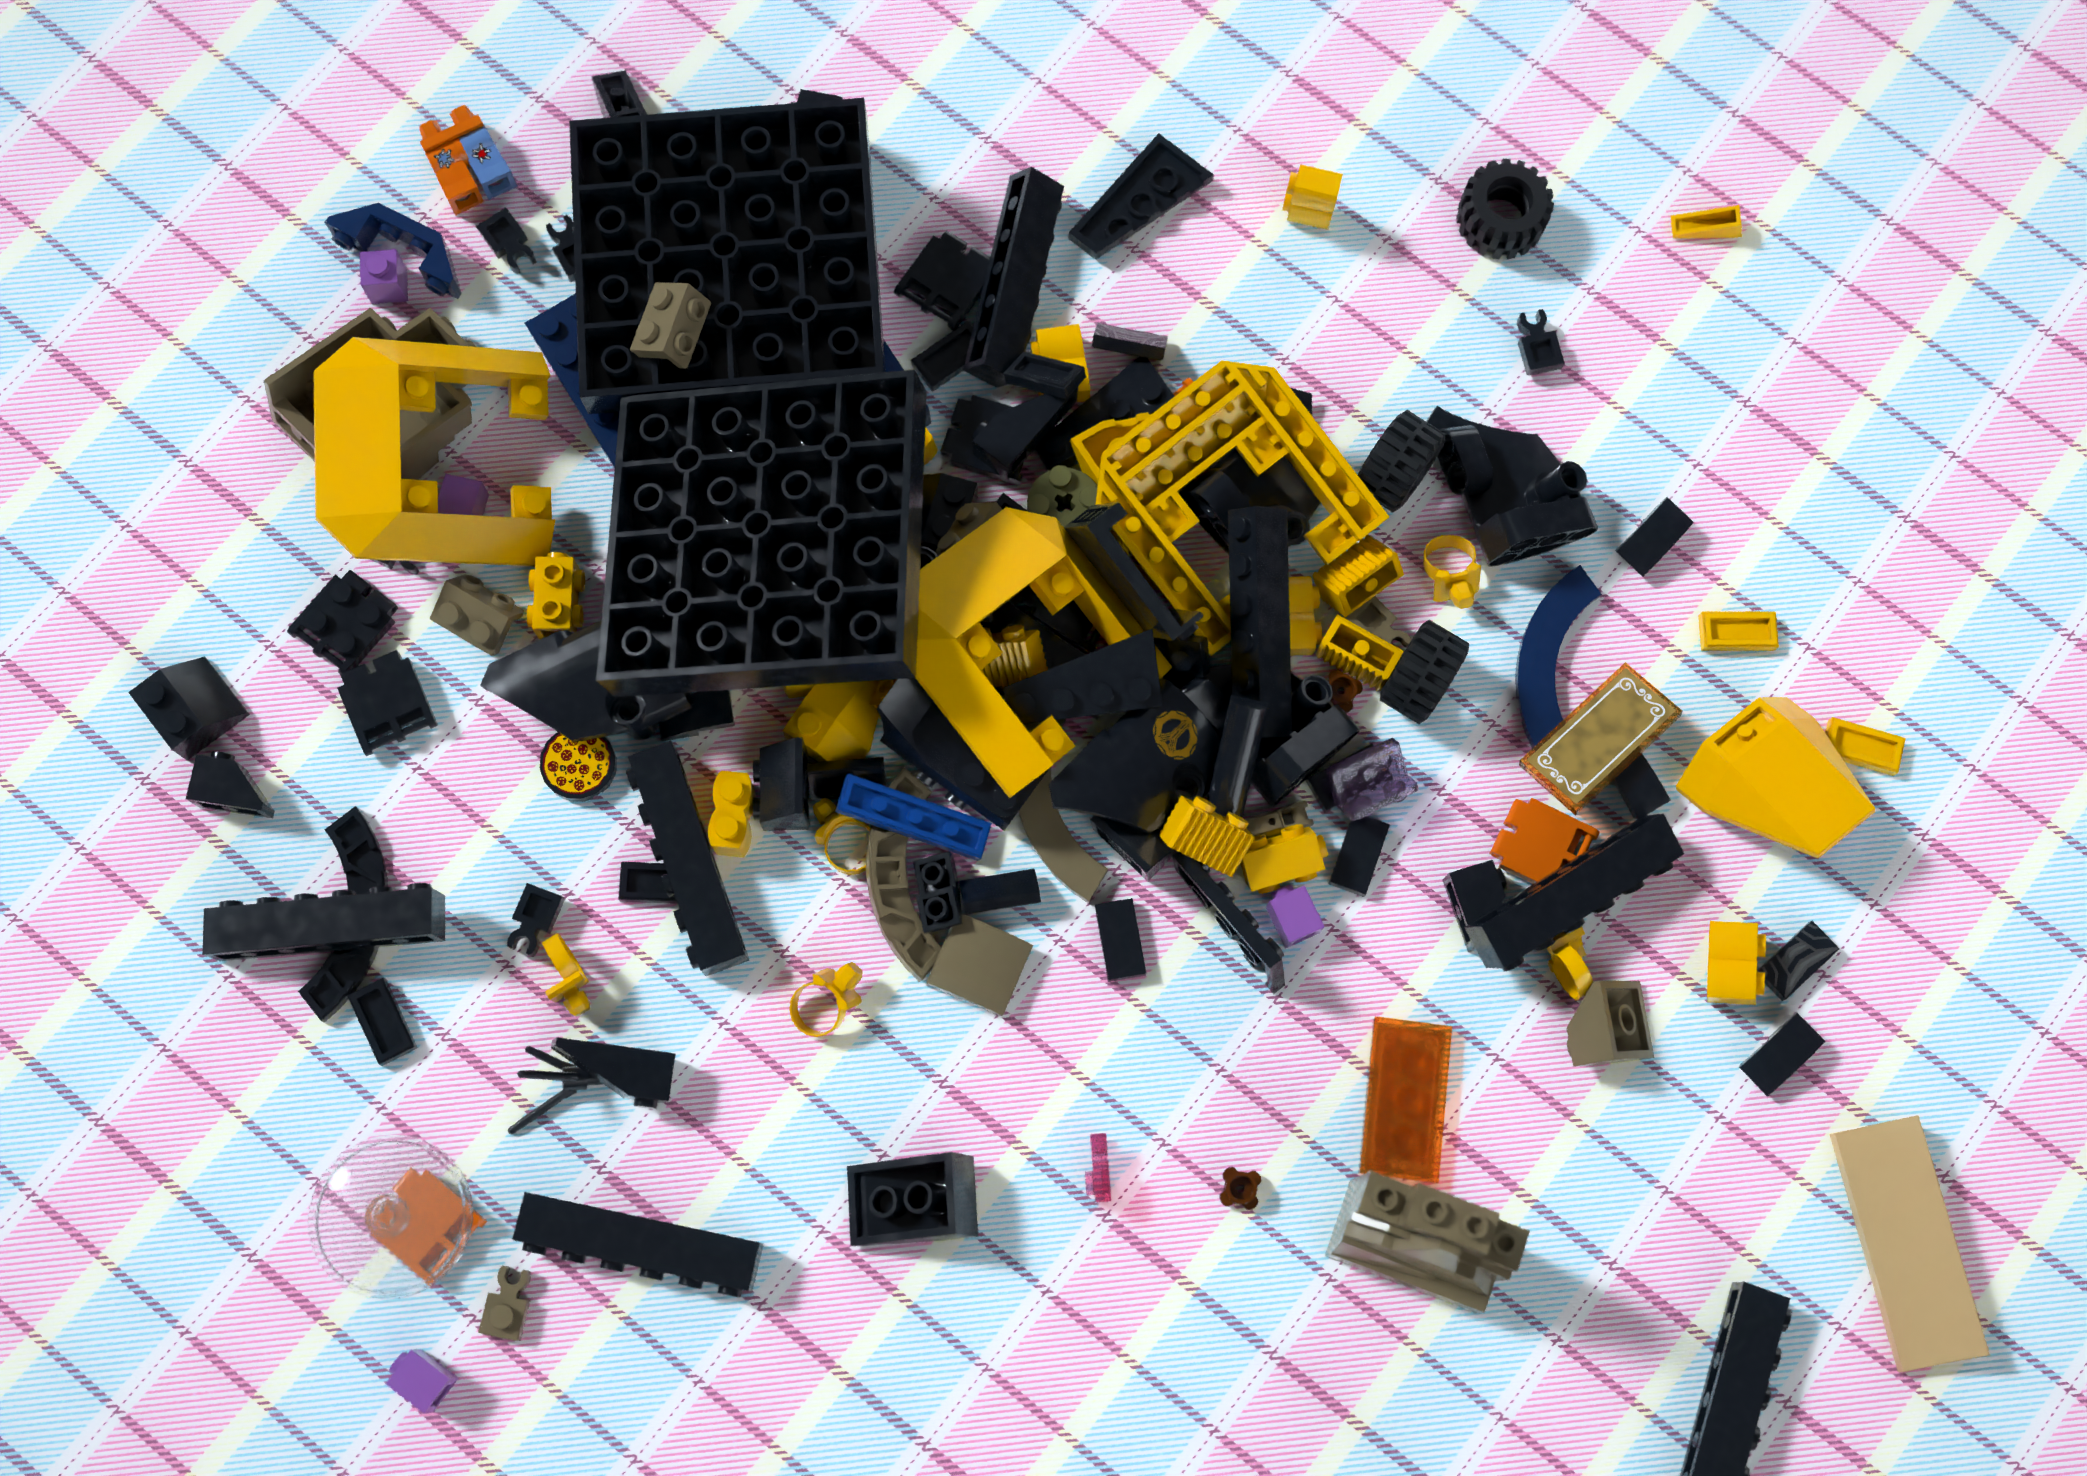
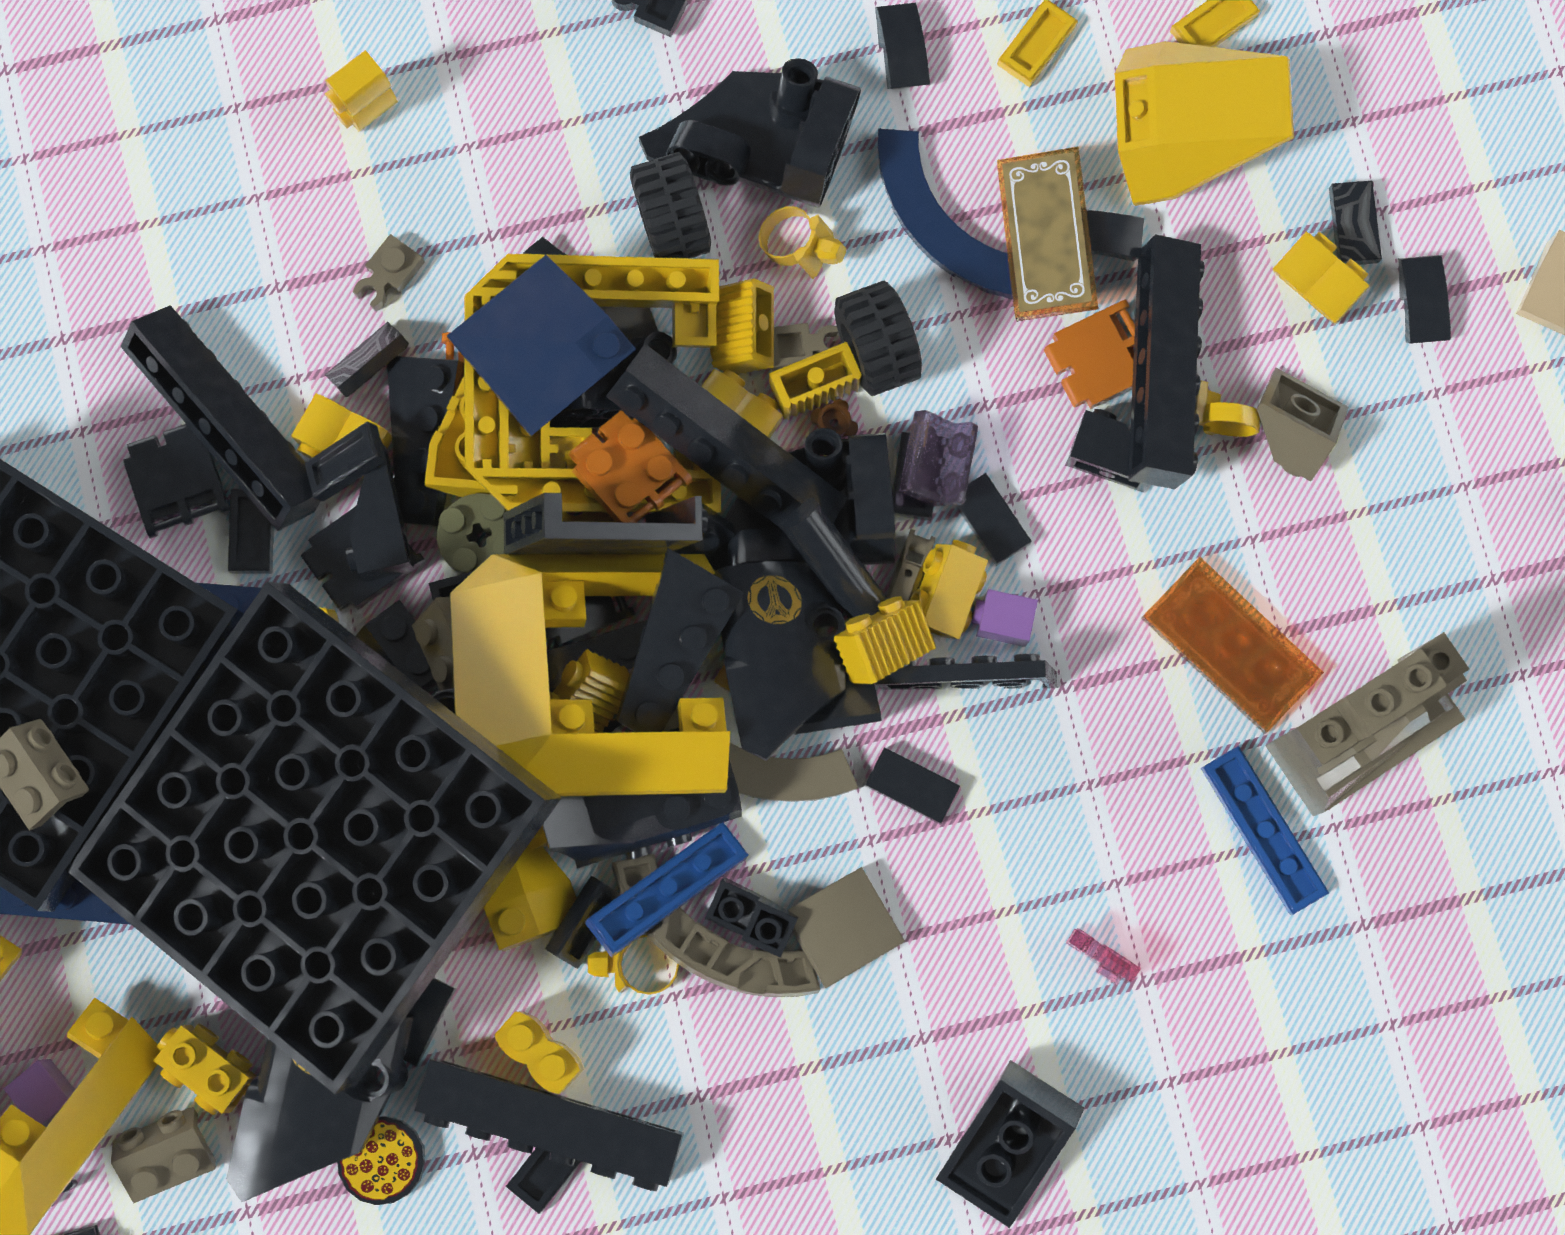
camera: 50 degrees left, 5 degrees up
black slope [753,737,809,831] -> none
yellow piece [789,962,863,1037] -> none
black tile [959,869,1041,914] -> none
black wing [1068,133,1214,260] -> none
reddish brown plate [1219,1167,1261,1210] -> none
none -> dark tan plate [353,234,425,312]
none -> dark blue slope [447,255,636,436]
none -> orange plate [569,410,693,523]
none -> blue tile [1200,746,1329,915]

